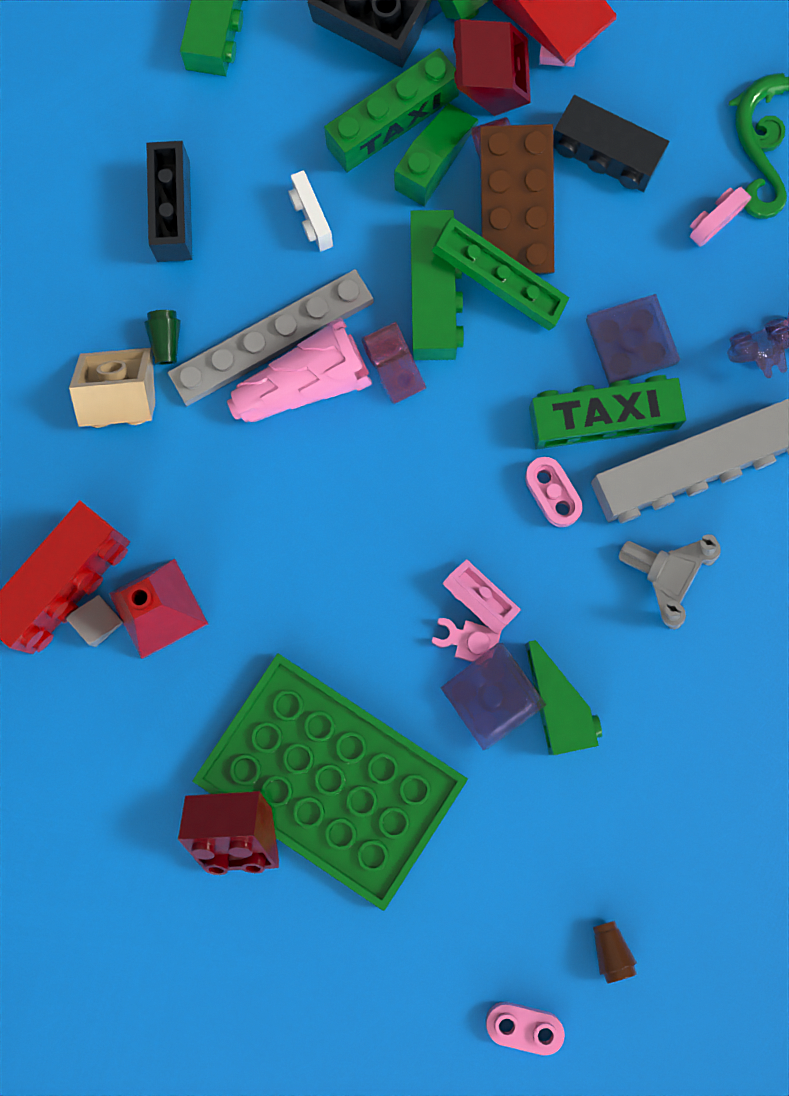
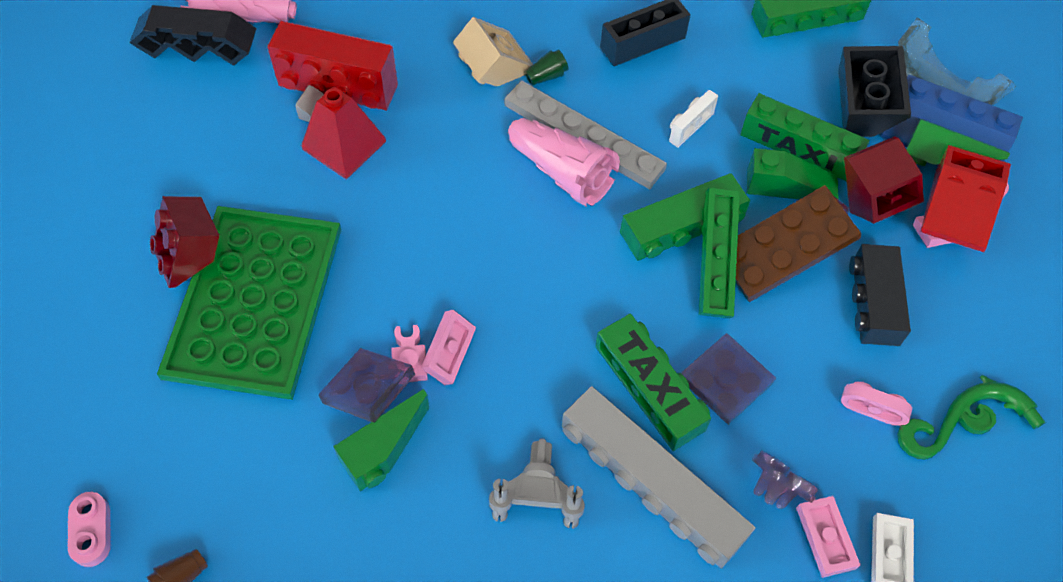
camera: 60 degrees right, 20 degrees down
clear pink plate [361,322,426,404] -> none
bright pink plate [525,457,582,527] -> none

